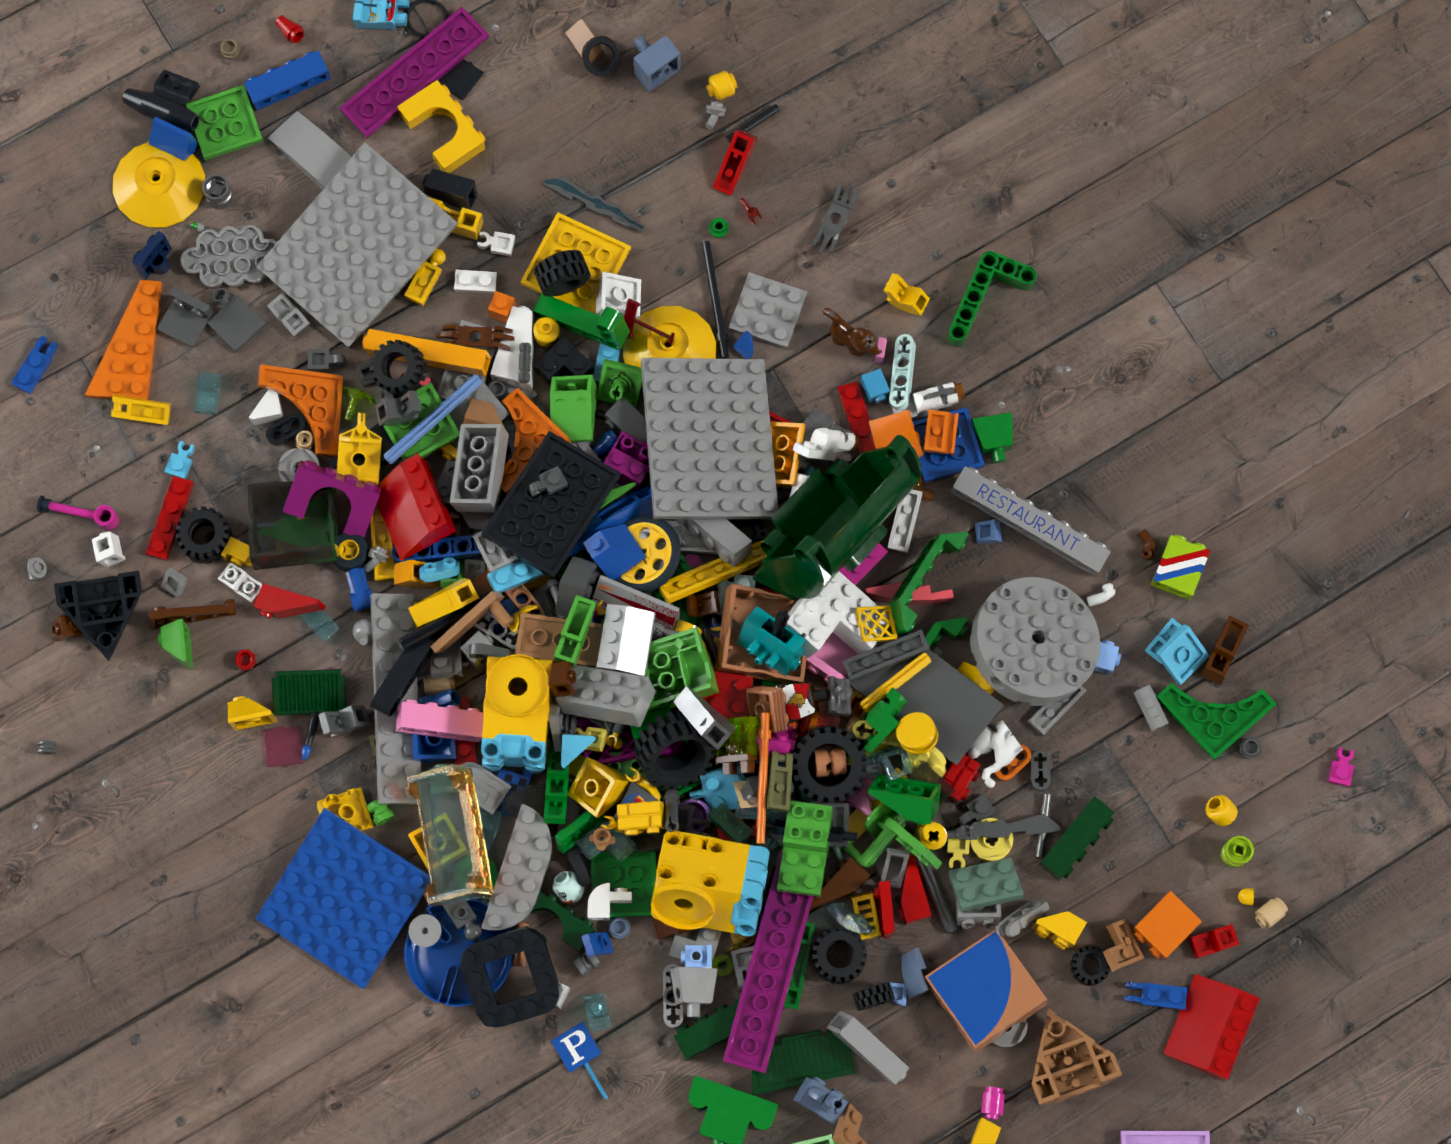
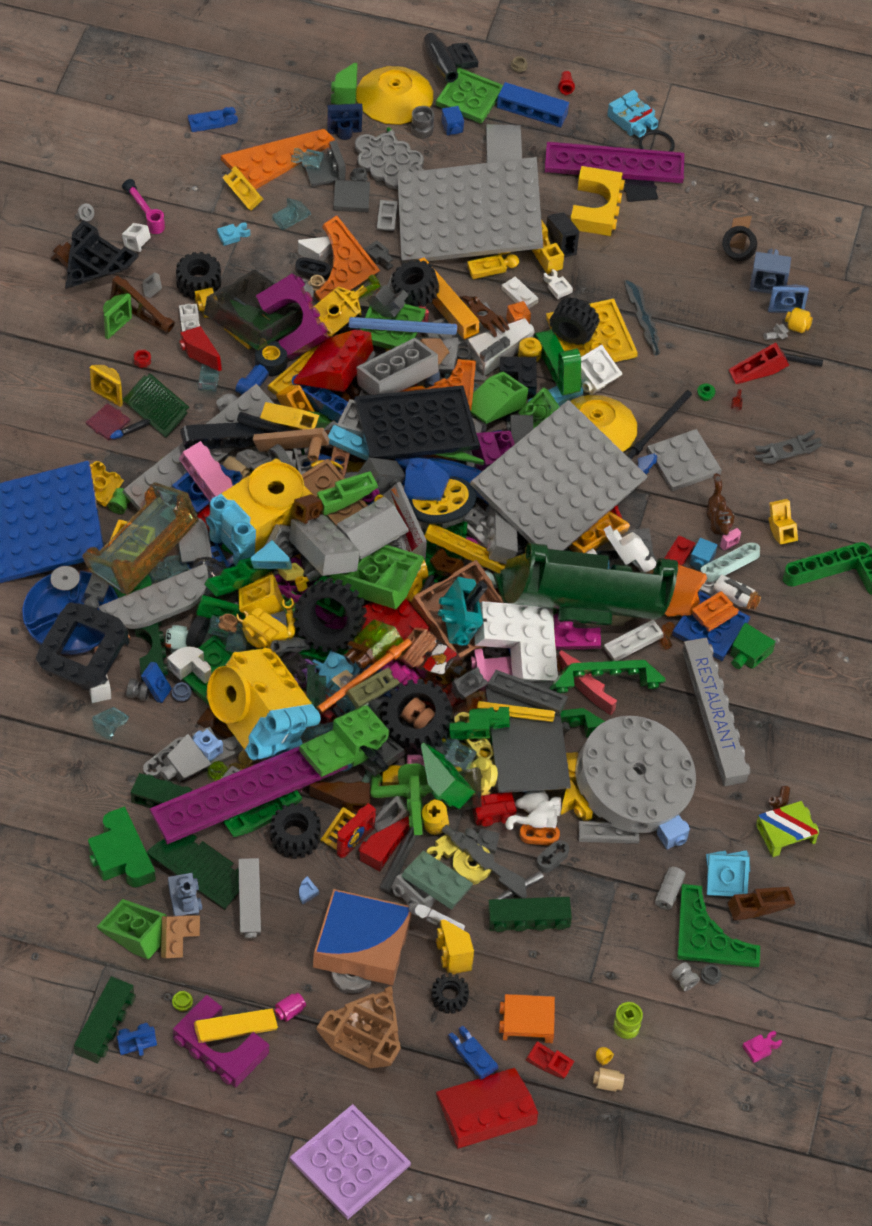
camera: 45 degrees right, 20 degrees down
red plate [145,476,194,561] -> none
blue slope [149,117,200,161] -> none
dark grey brick [318,706,370,738] -> none
light grey plate [363,546,390,572] -> none
medium azure plate [419,557,460,582] -> none
dark grey plate [528,466,568,497] -> none
blue piece [551,1022,608,1100] -> none
dark red piece [624,298,675,345] -> none
slope [673,686,737,750] -> none
clear light blue slope [827,903,873,934] -> none
black tyre [852,982,895,1011] -> none
yellow window [855,605,898,642] -> none
yellow head [896,712,938,755] -> none
sand blue slope [901,947,929,999] -> none
medium blue slope [975,519,1002,544] -> none
white arm [1087,583,1115,607] -> none
medium nougat plate [1103,919,1144,972] -> none
yellow head [1205,795,1238,827] -> none
none -> clear light blue plate [291,148,324,170]
none -> bright green slope [331,63,357,105]
none -> blue brick [441,106,464,135]
none -> yellow slope [561,780,593,821]
none -> light grey wheel [671,962,700,991]
none -> medium blue slope [768,285,809,313]

